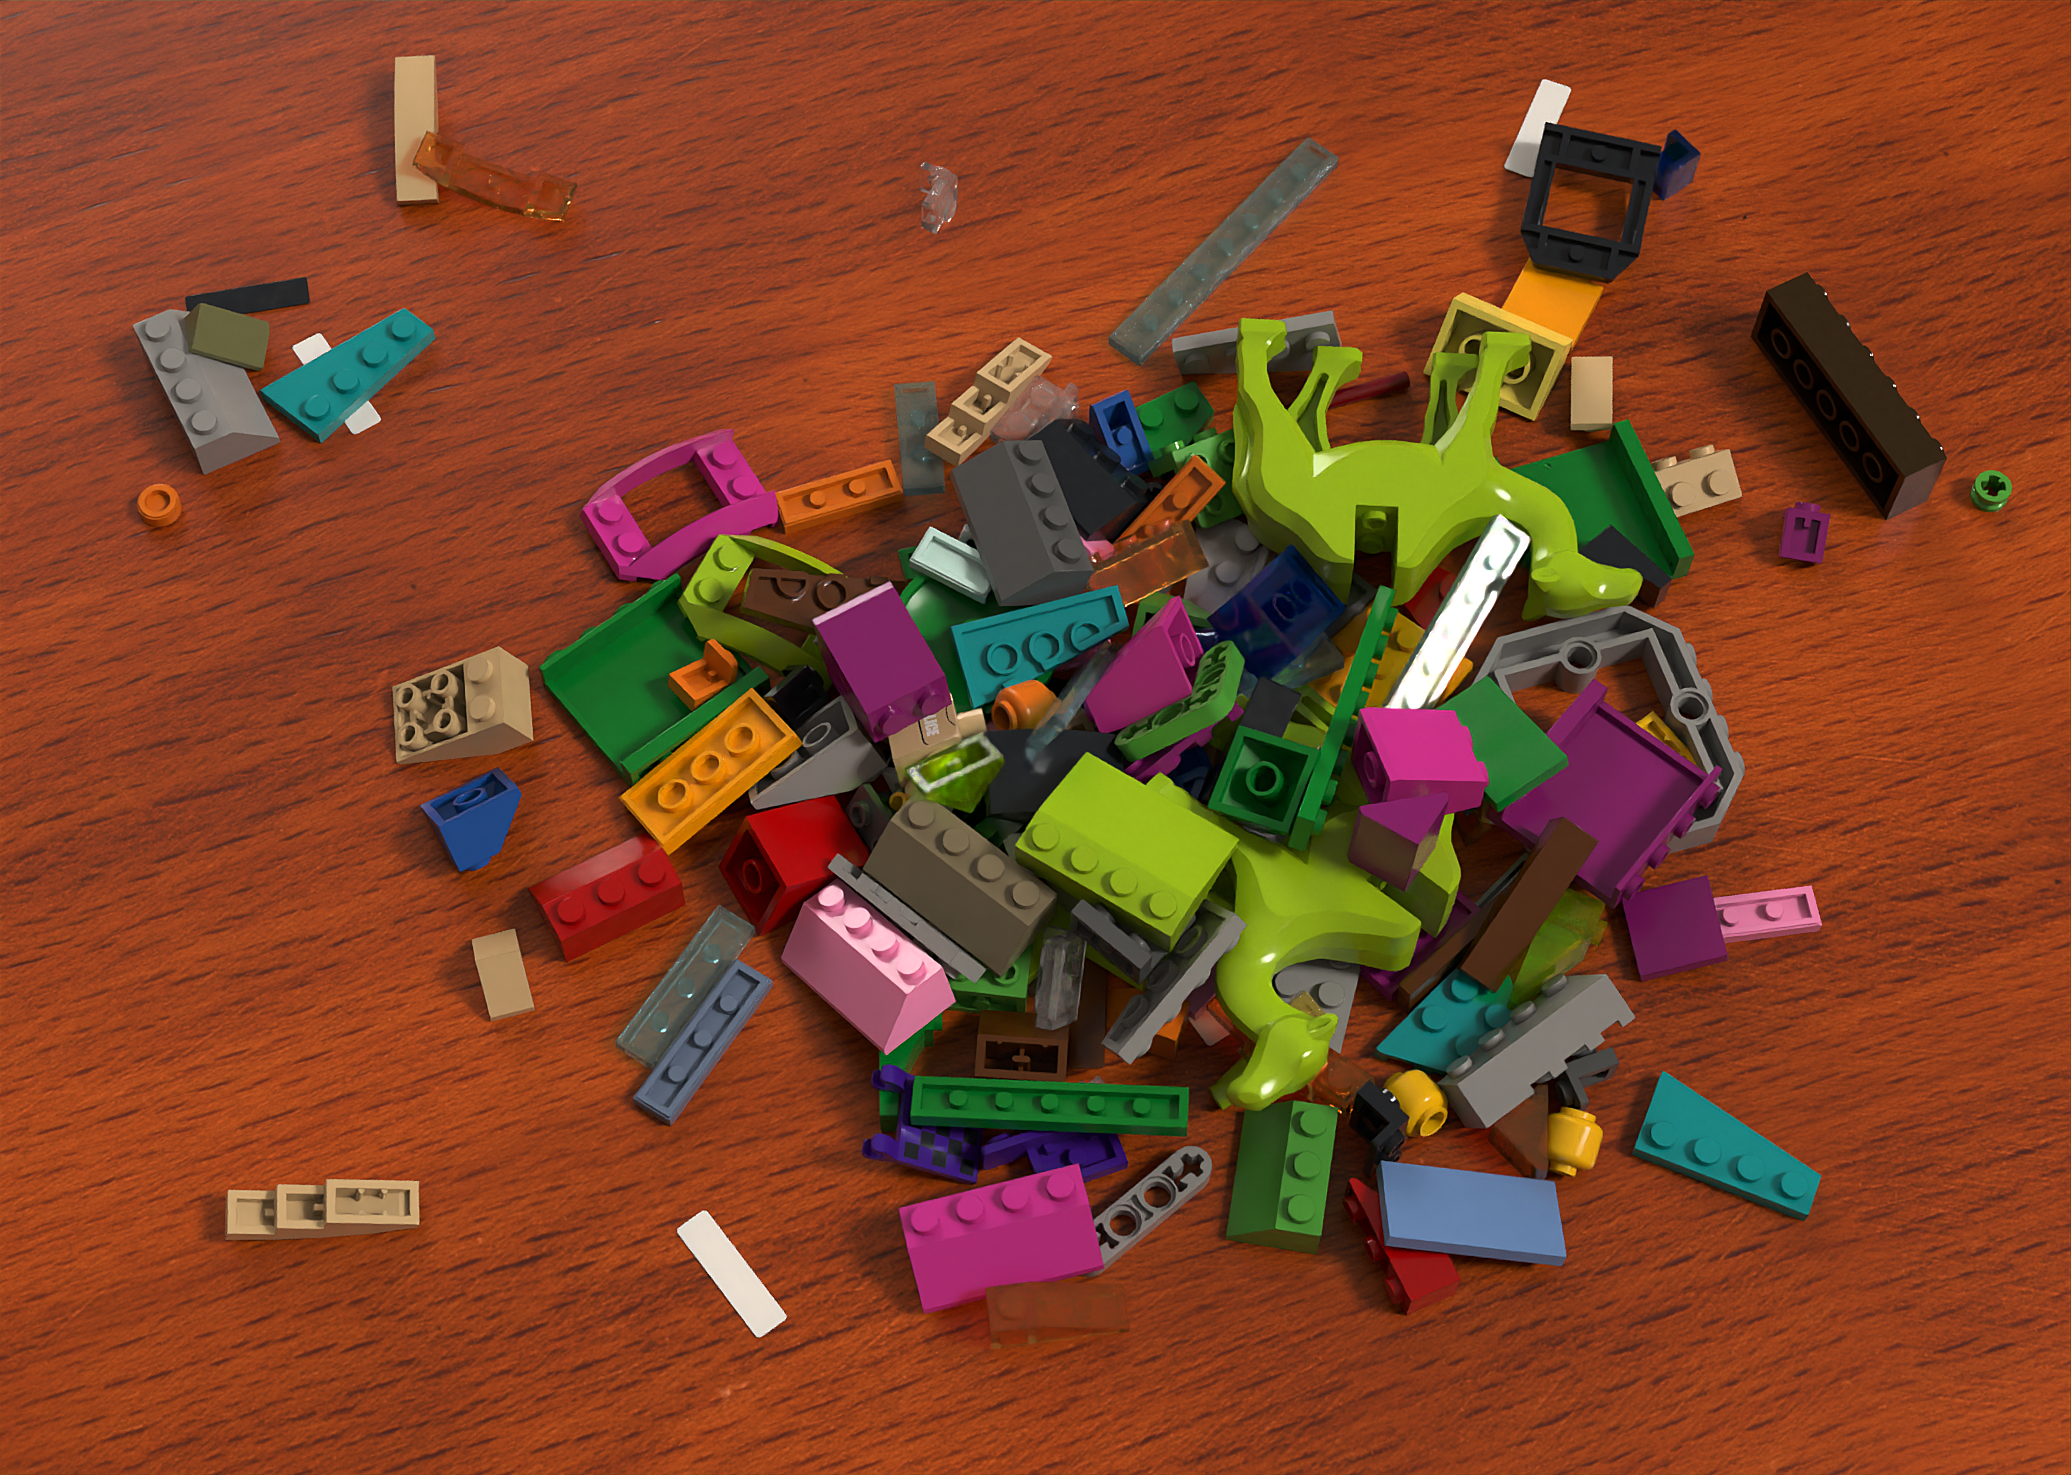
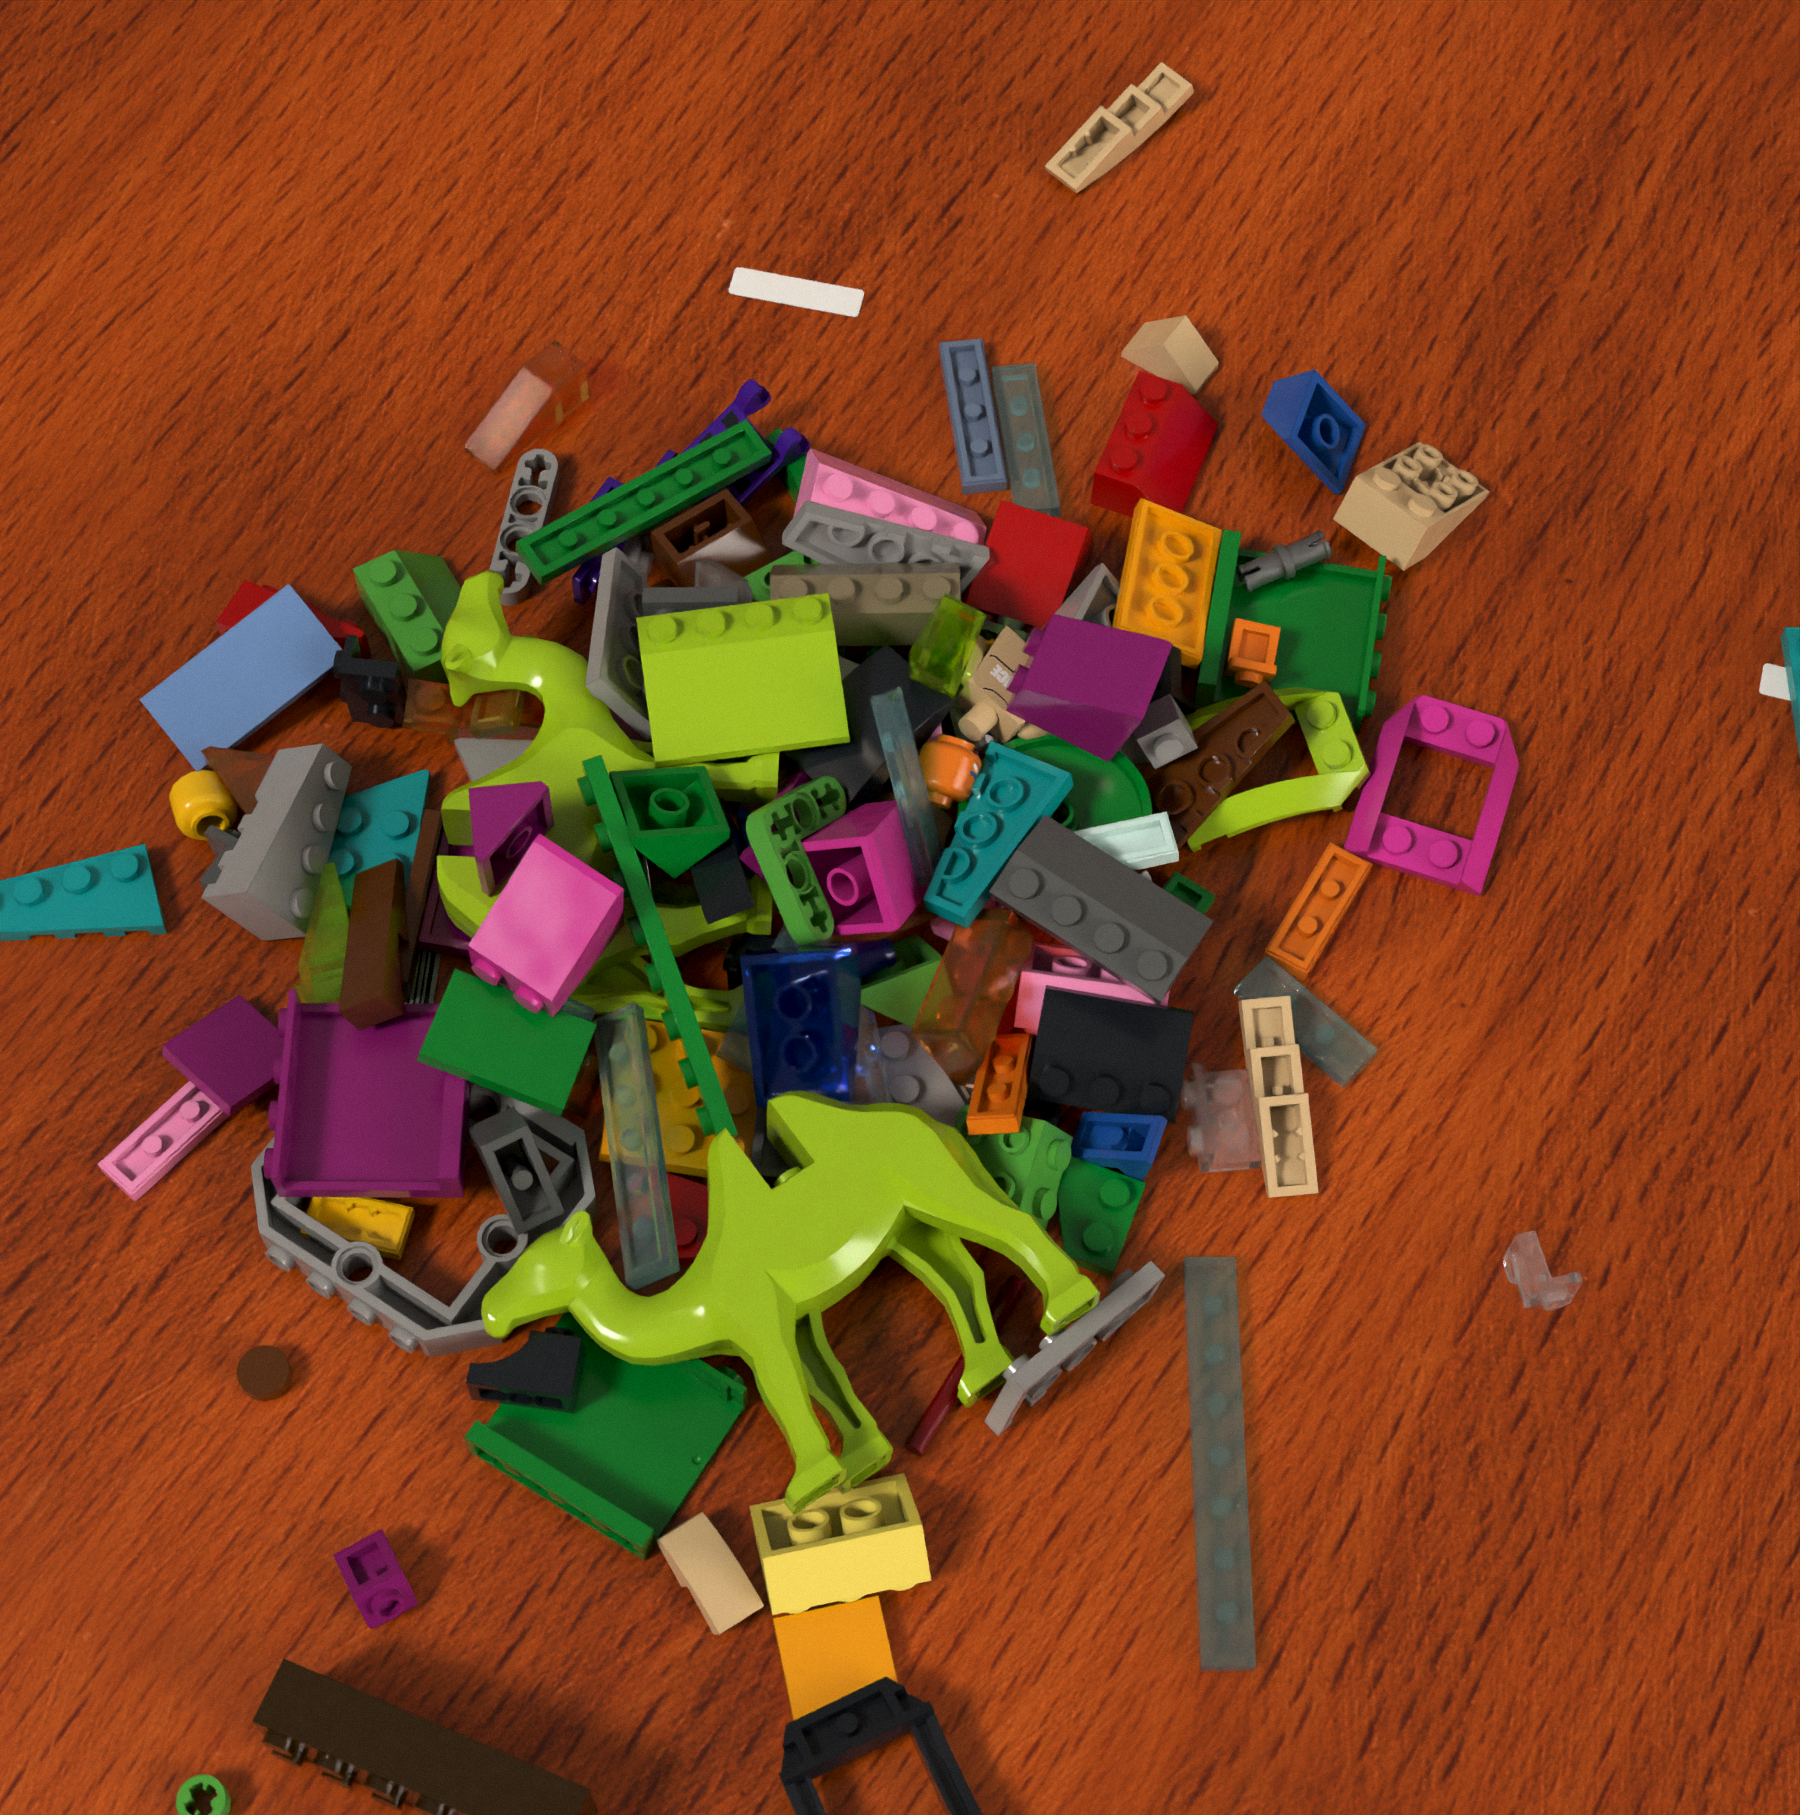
camera: 140 degrees right, 0 degrees up
dark pink slope [899,1163,1105,1314] -> none
yellow head [1383,1069,1448,1137] -> none
tan bracket [1651,444,1743,517] -> none
none -> reddish brown tile [237,1345,292,1401]
none -> dark grey slope [467,1106,565,1235]
none -> flat silver pin [1236,530,1331,593]

